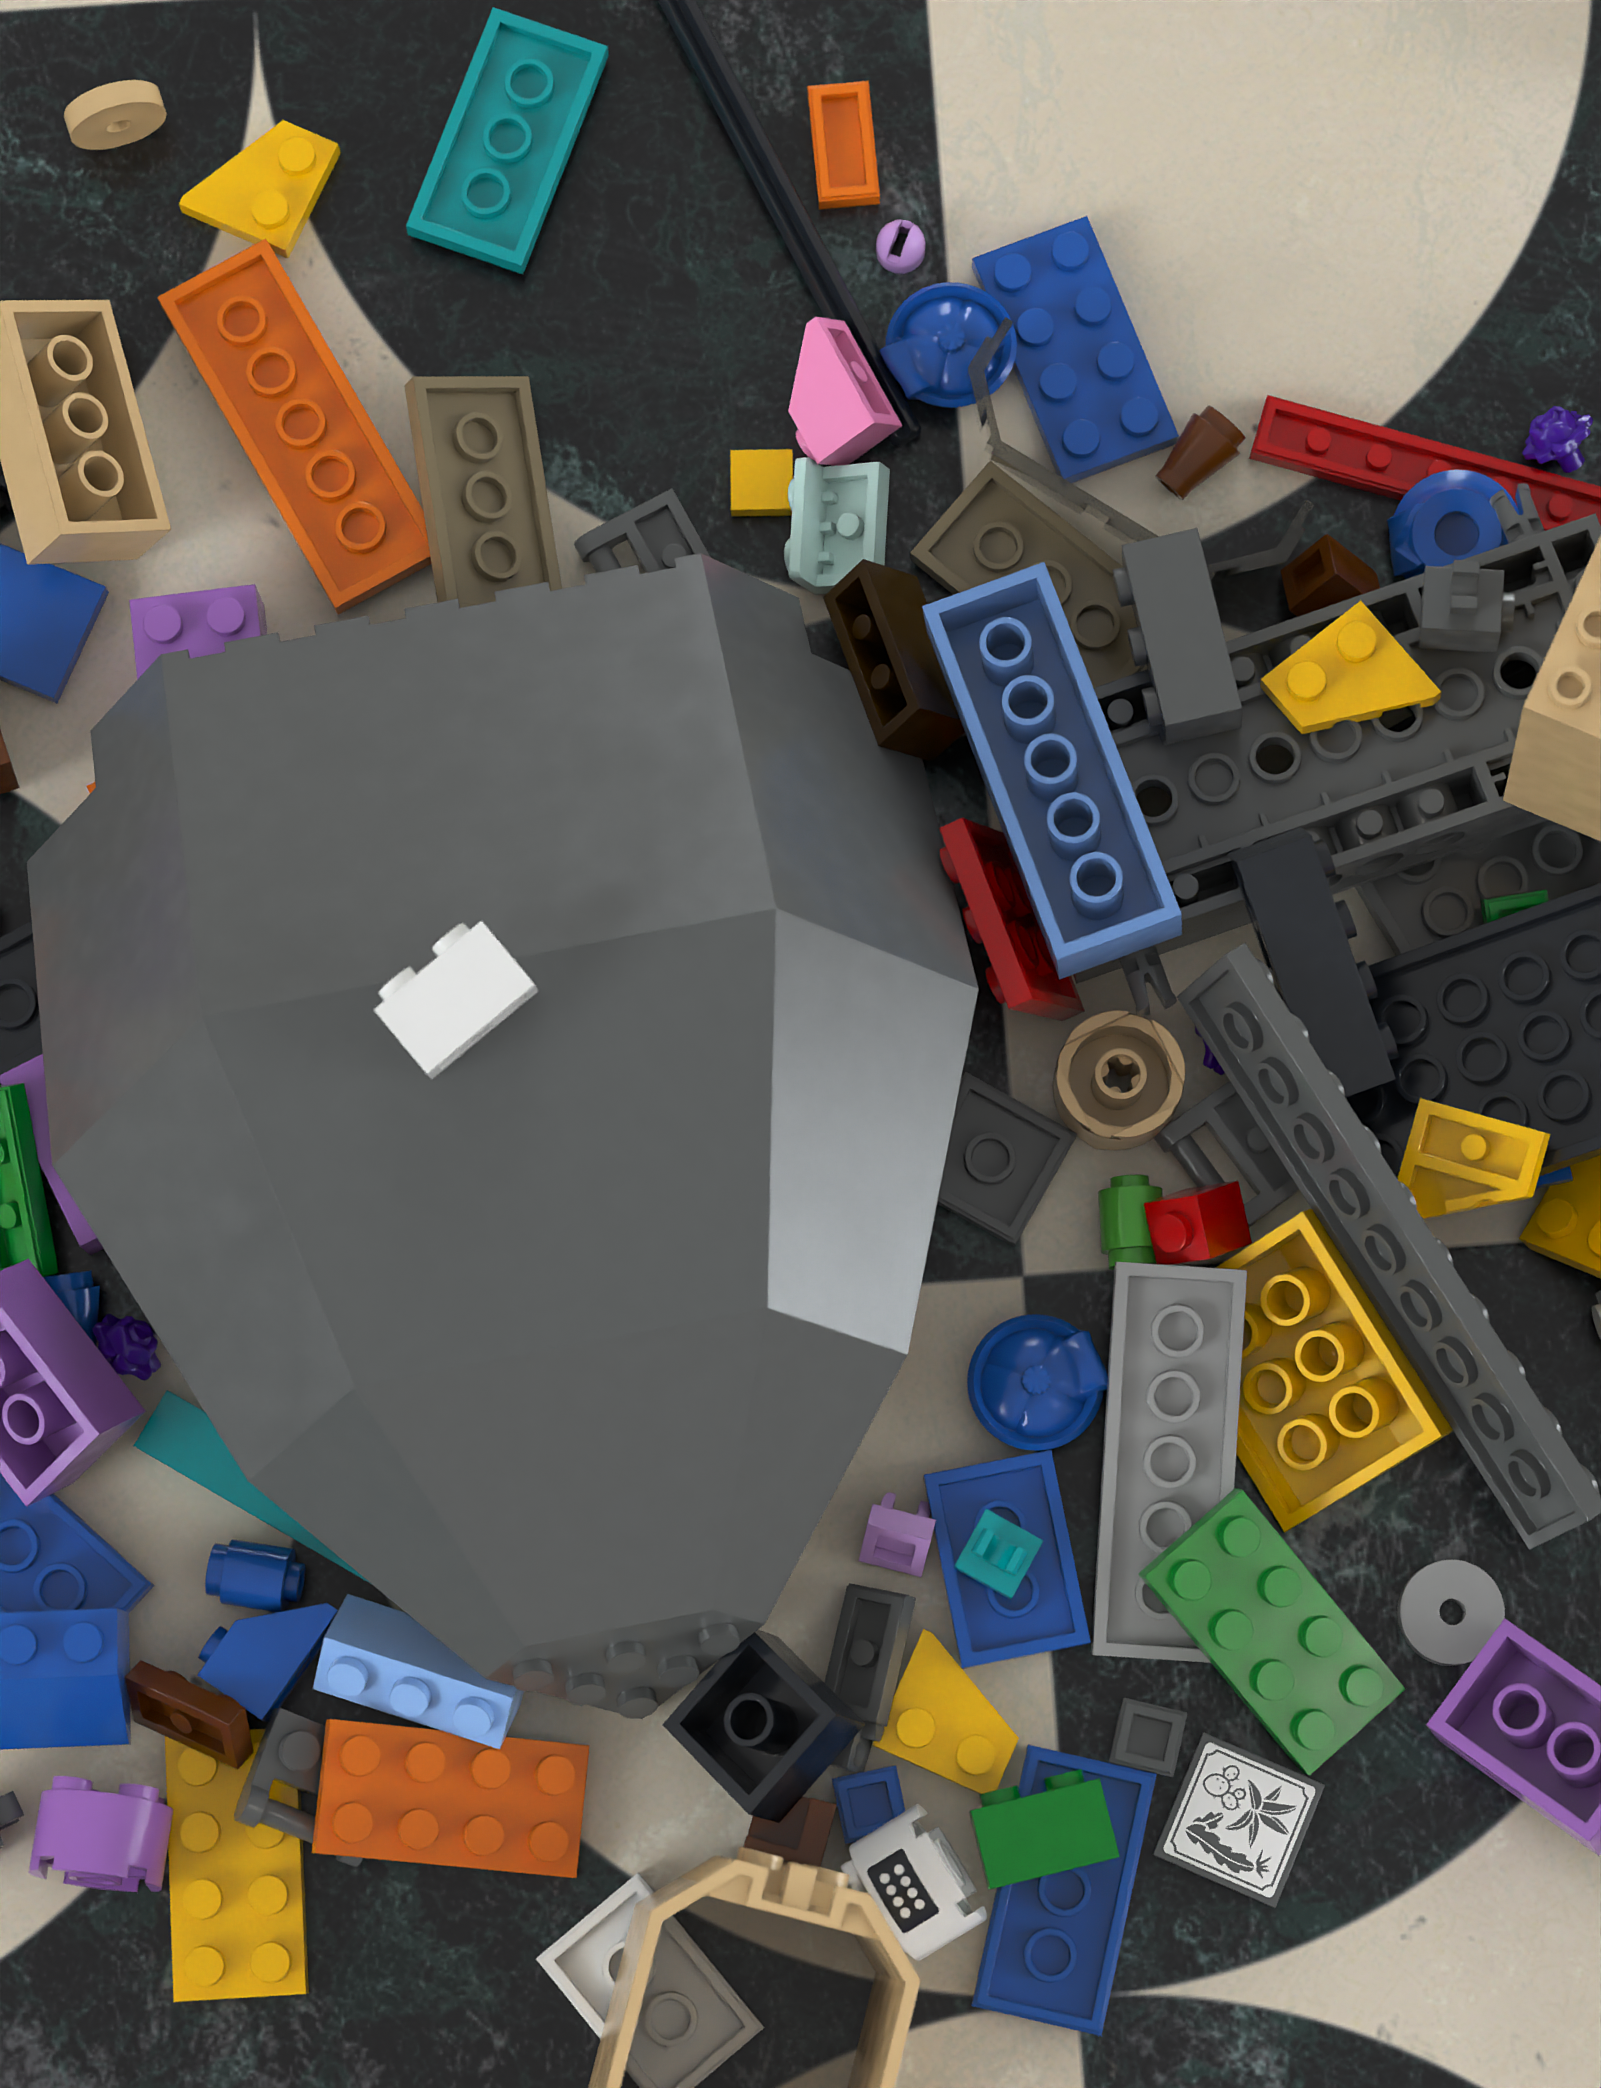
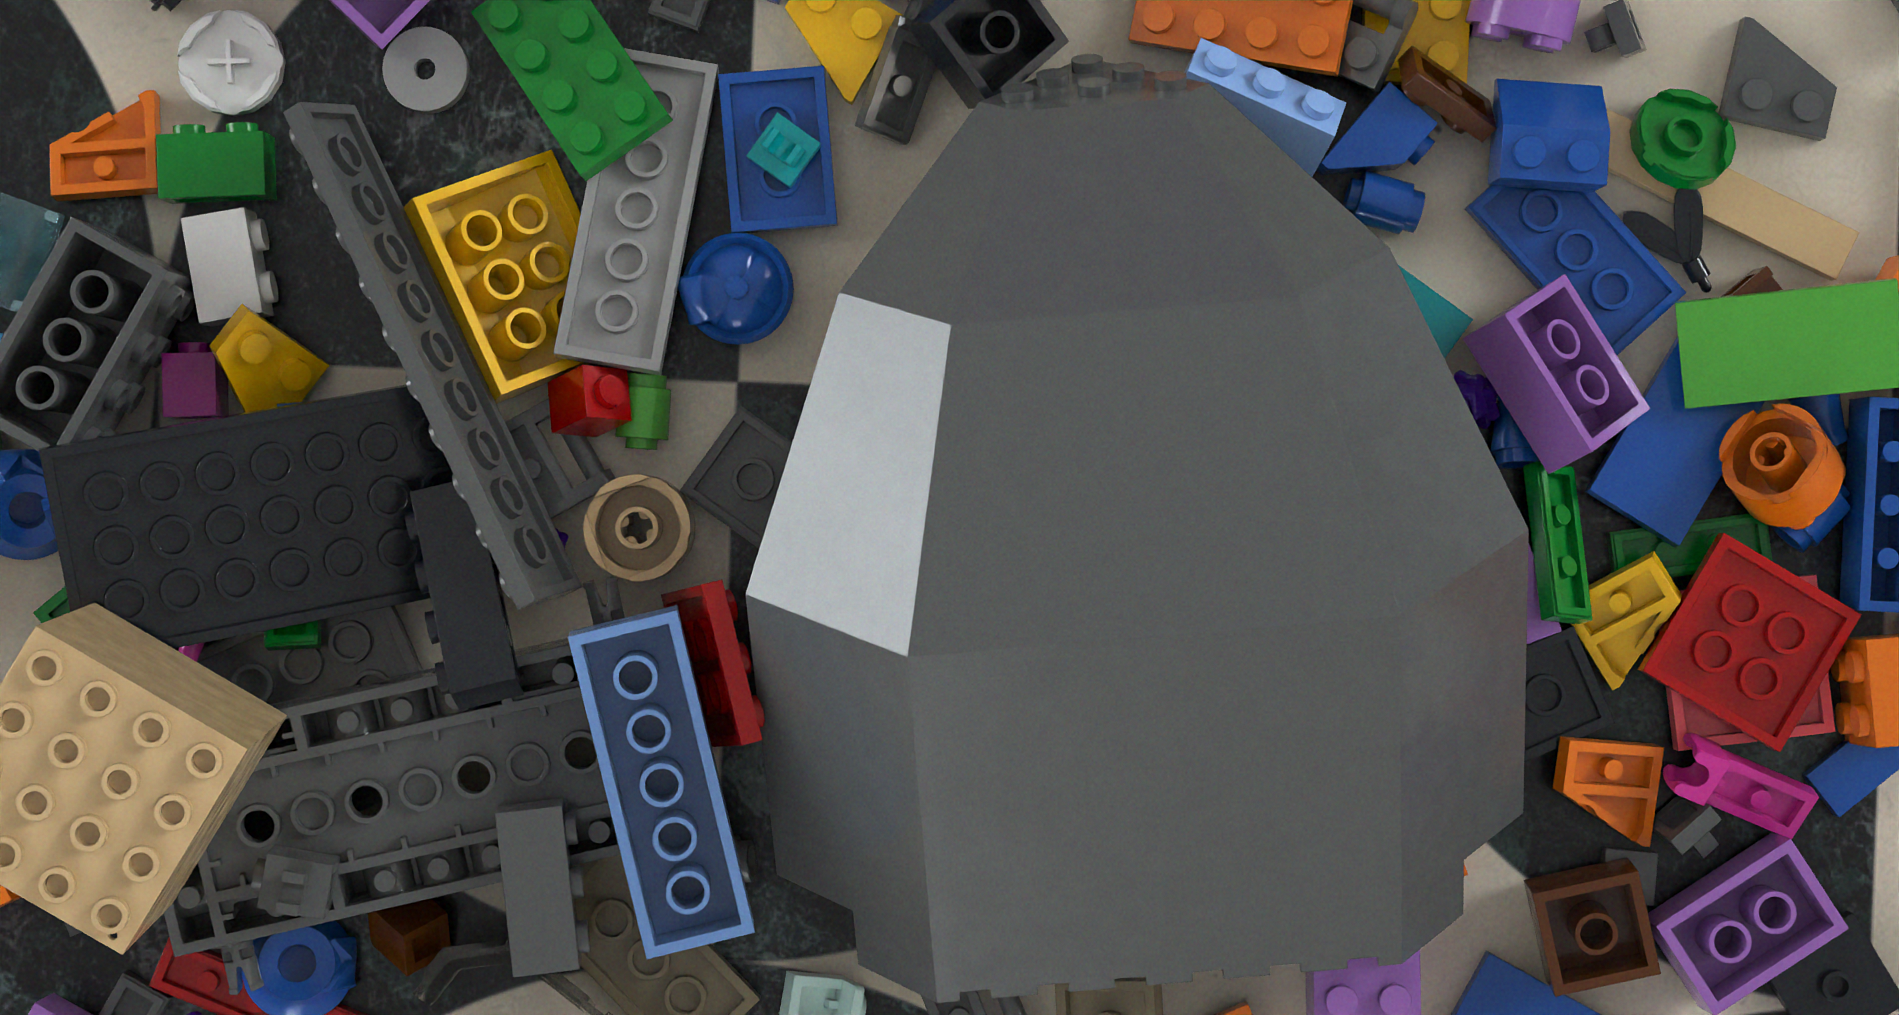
camera: 175 degrees left, 10 degrees up
white brick [374,921,538,1079] -> none
dark brown brick [823,559,965,761] -> none
lavender tile [859,1492,936,1577] -> none
yellow wing [1260,600,1441,734] -> none
yellow wing [1397,1098,1551,1219] -> none

